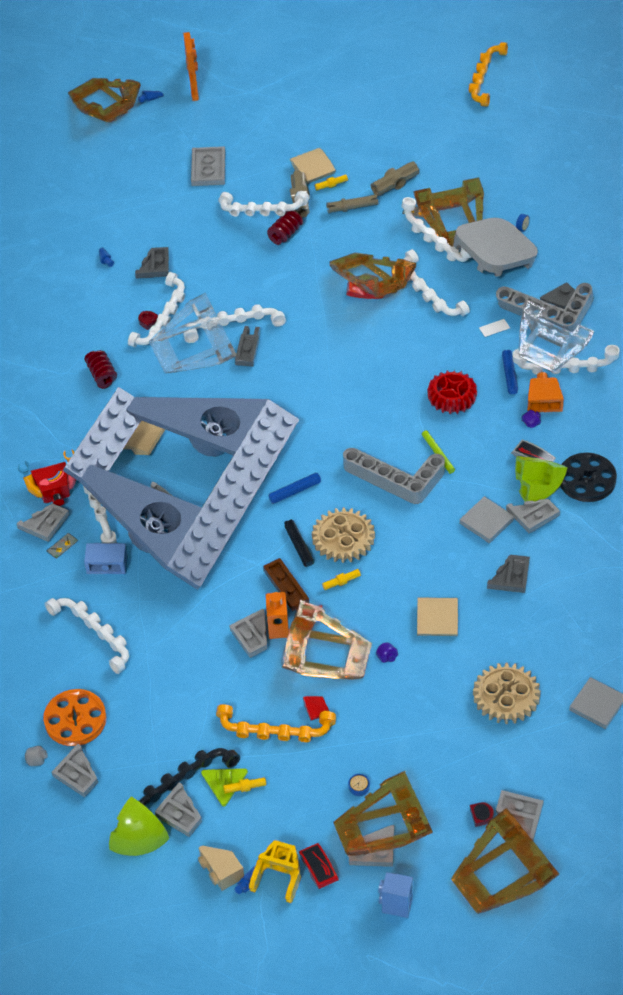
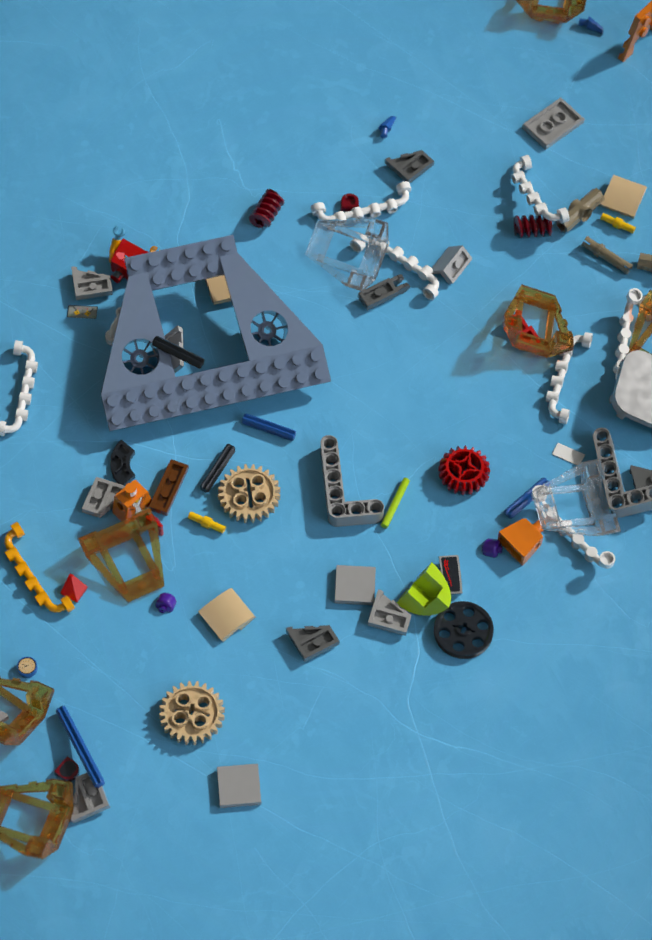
camera: 45 degrees right, 10 degrees up
medium blue brick [84,543,128,574] -> none
none -> blue axle [56,706,105,788]
none -> black tile [110,440,135,486]
none -> black axle [152,336,205,369]
none -> light grey panel [432,245,473,284]

